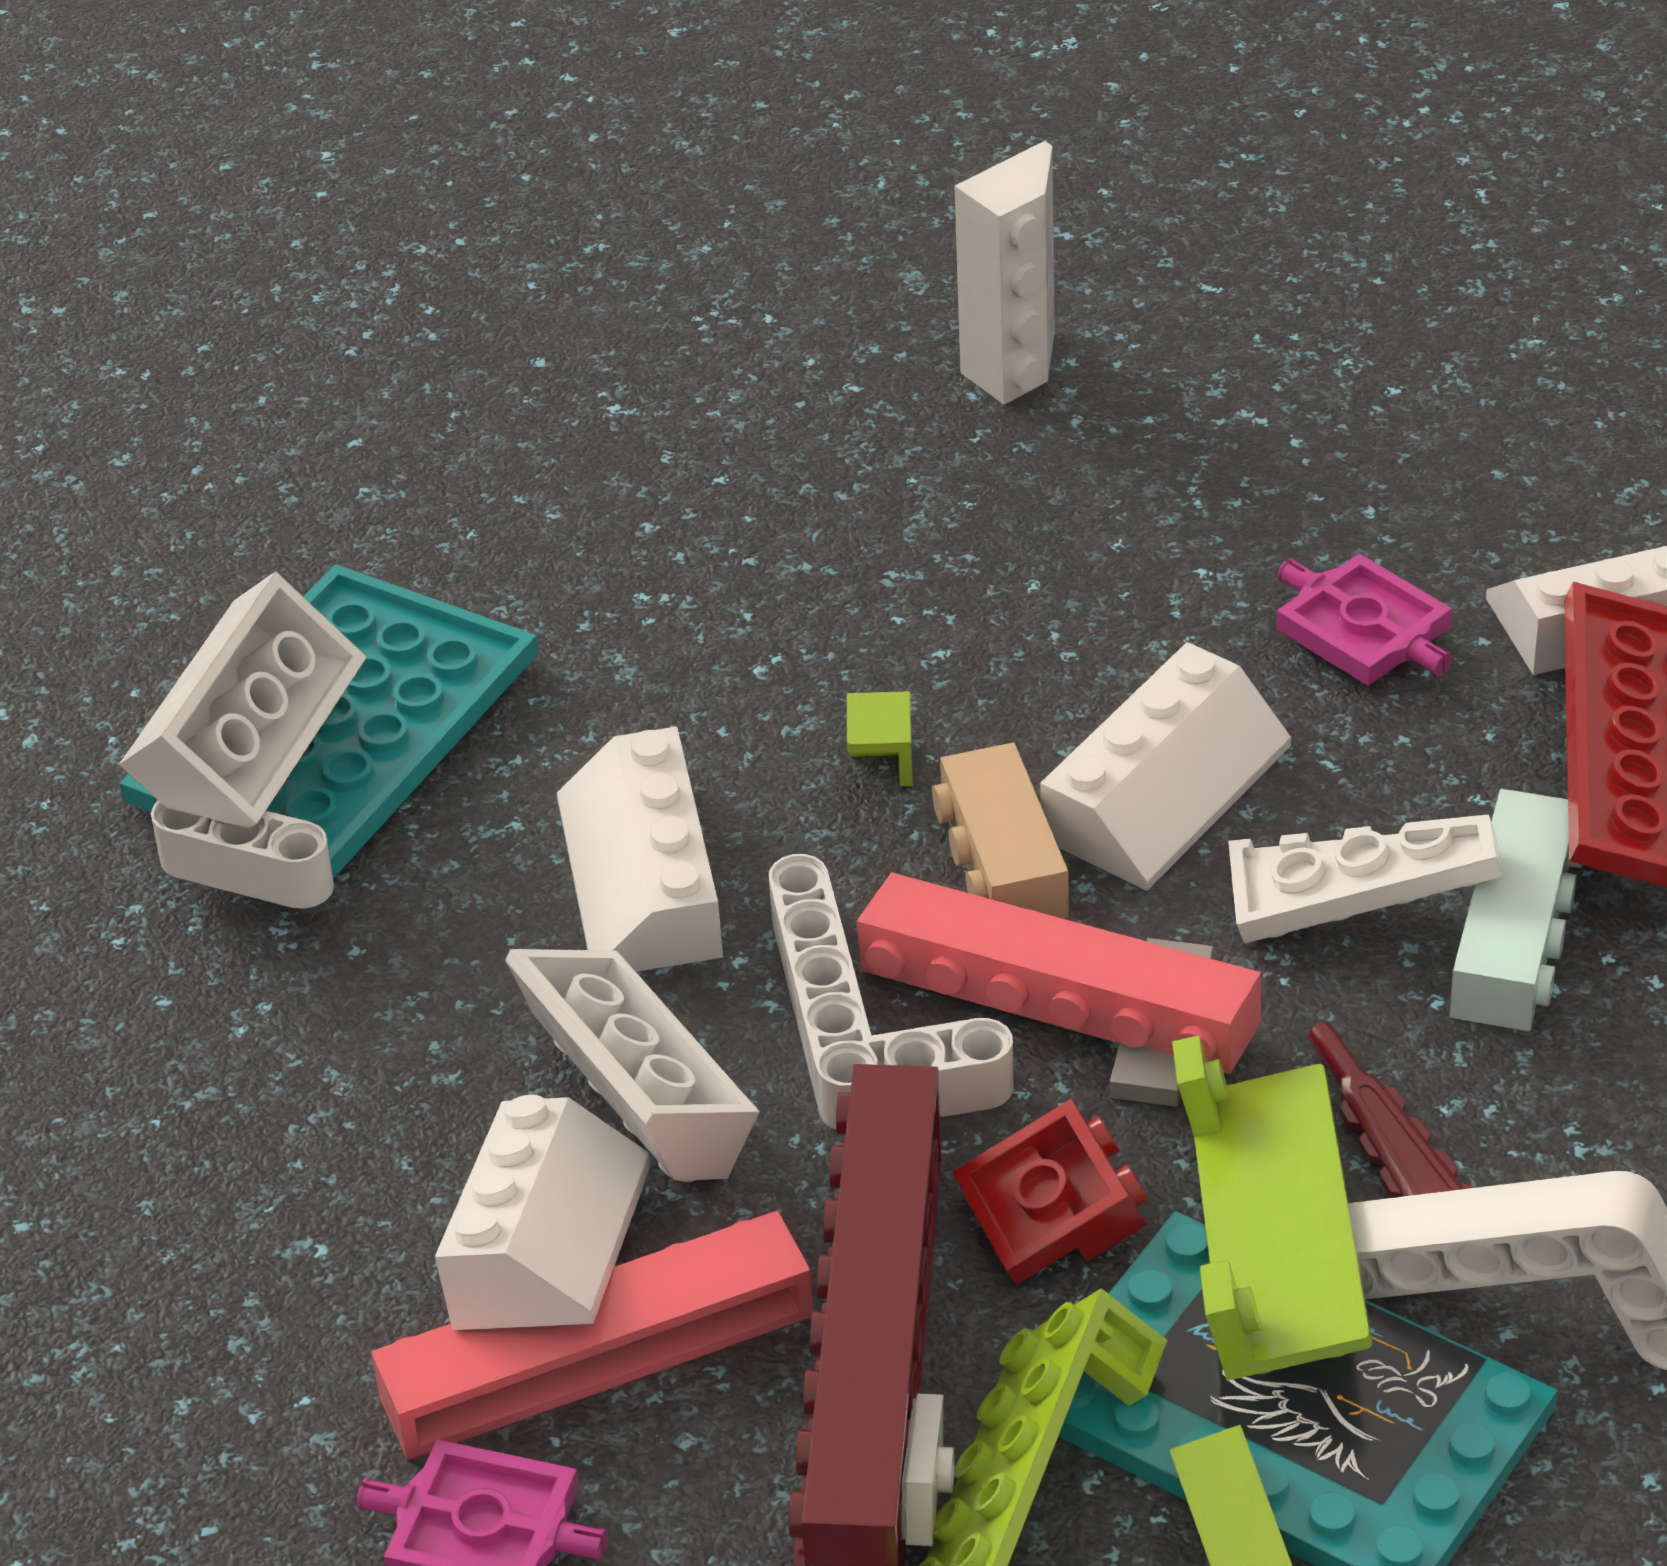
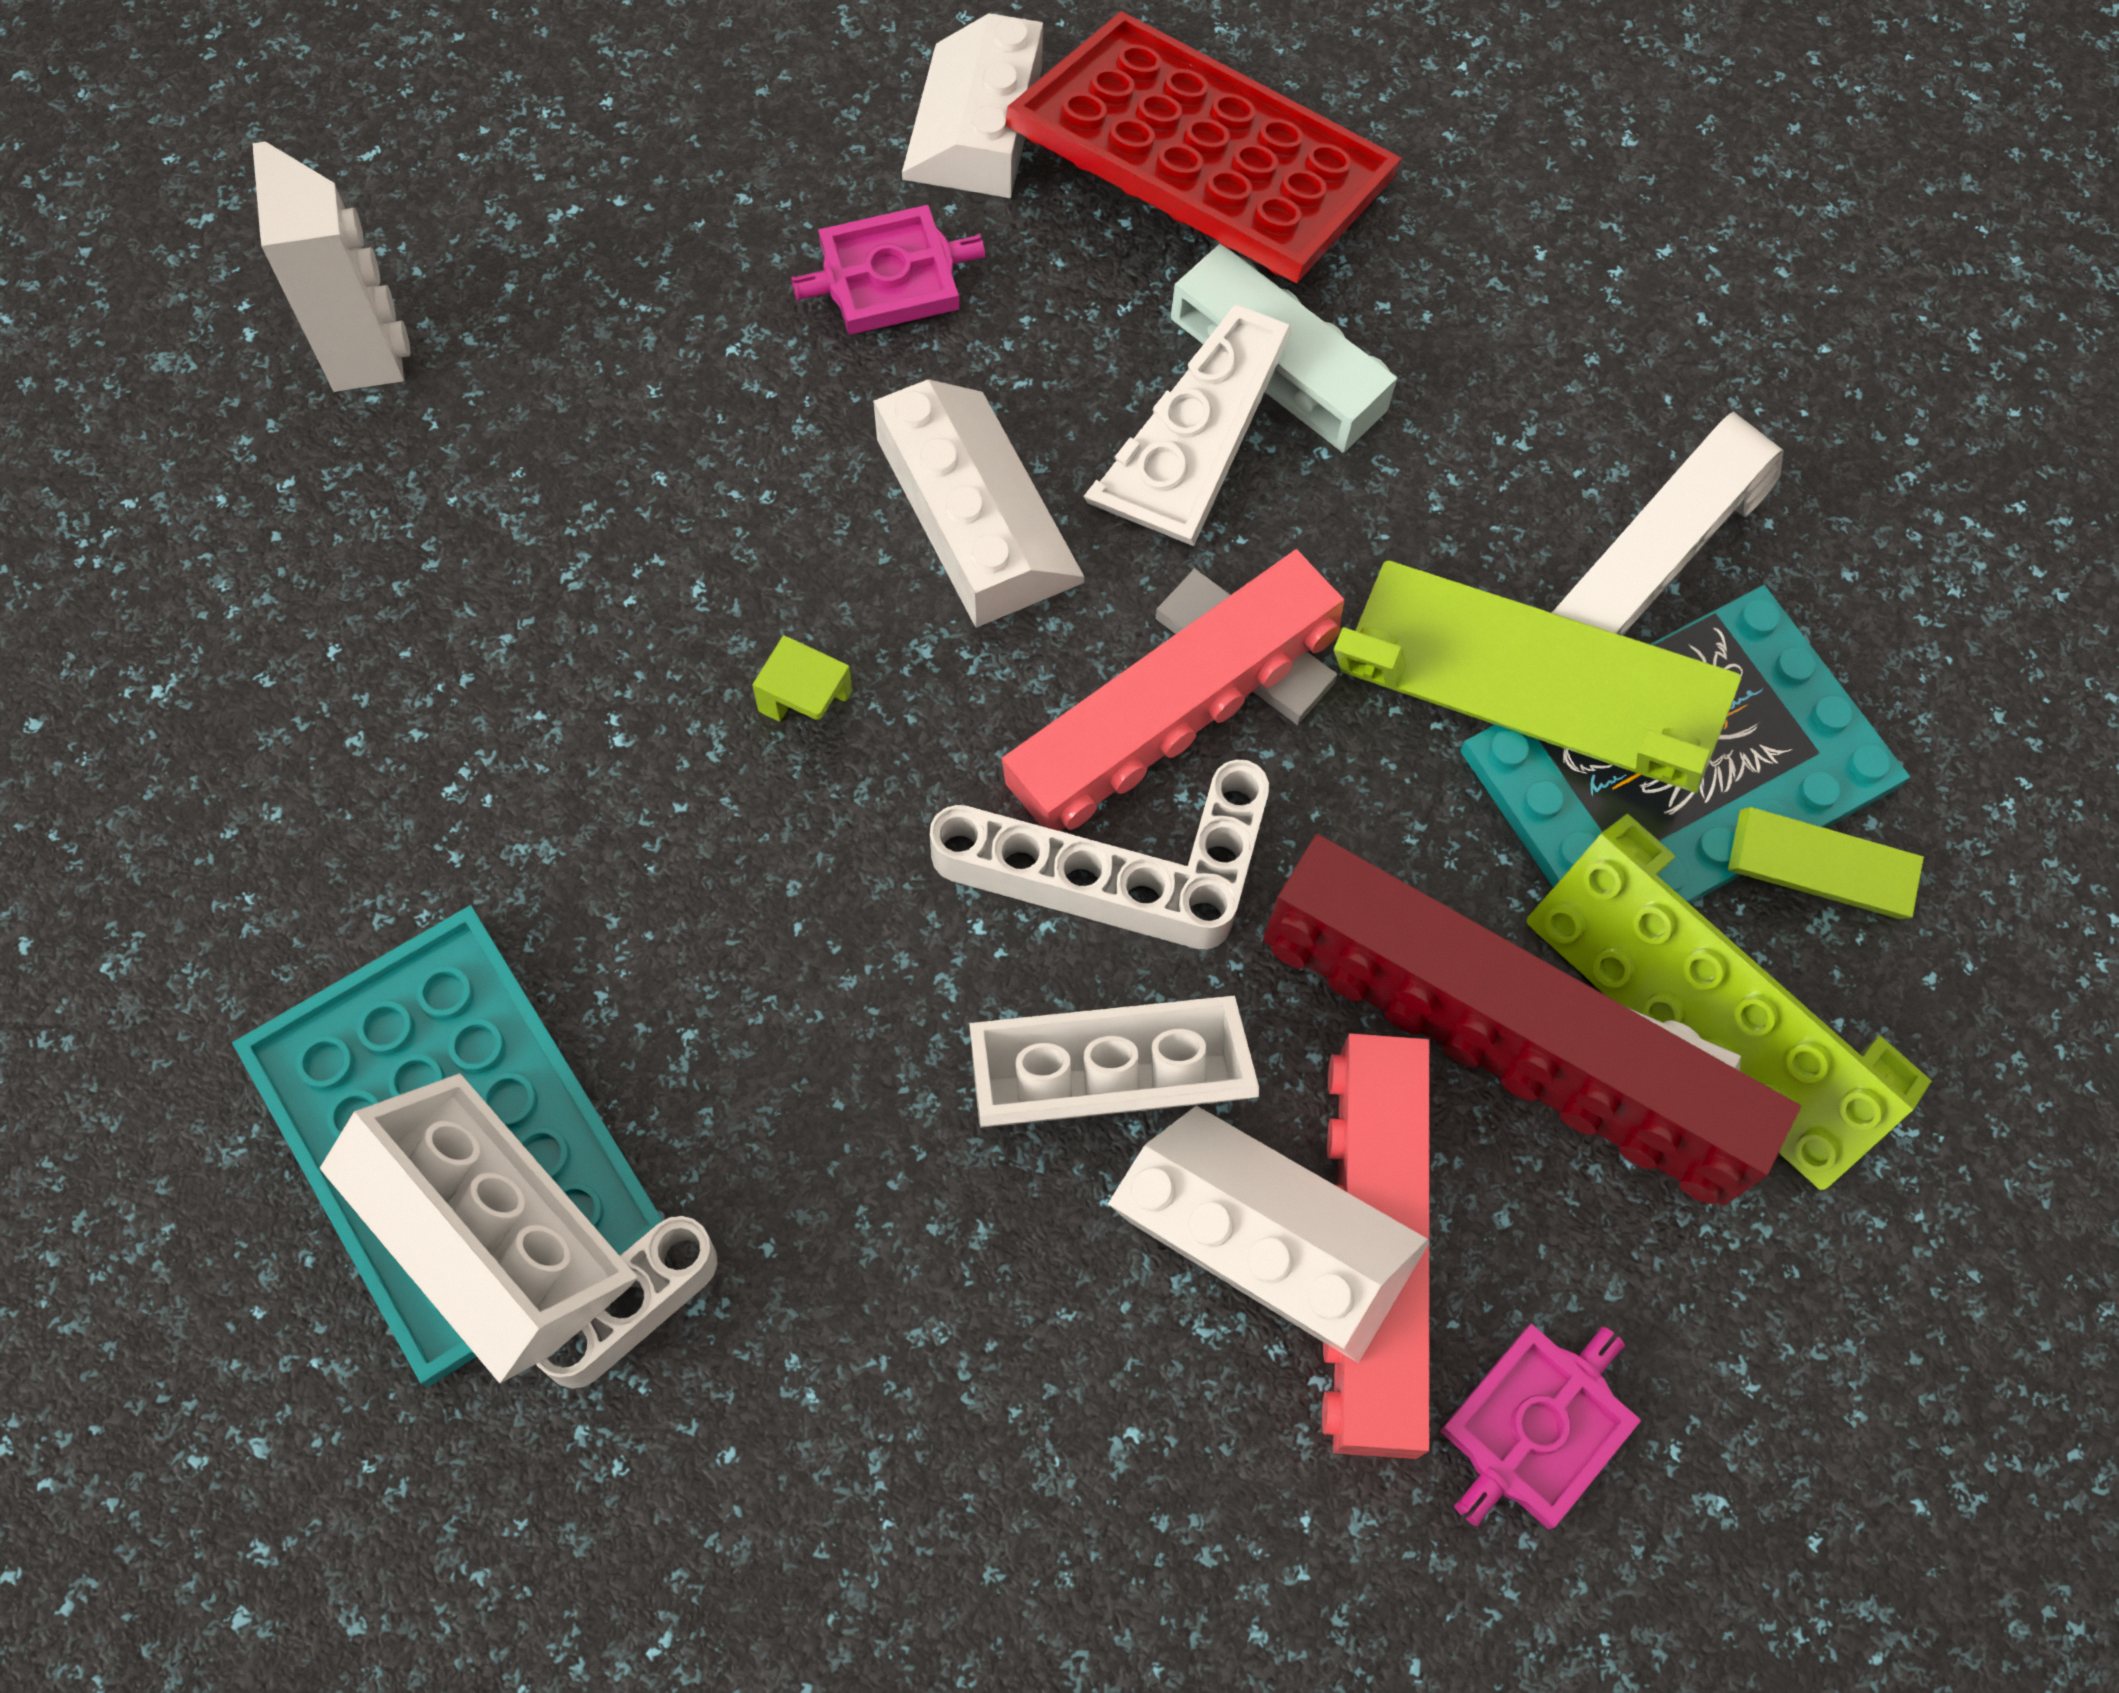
camera: 70 degrees left, 25 degrees up
white slope [557,727,723,972] -> none
tan brick [932,742,1069,919] -> none
red plate [952,1099,1149,1285] -> none
dark red sword [1308,1022,1473,1198] -> none

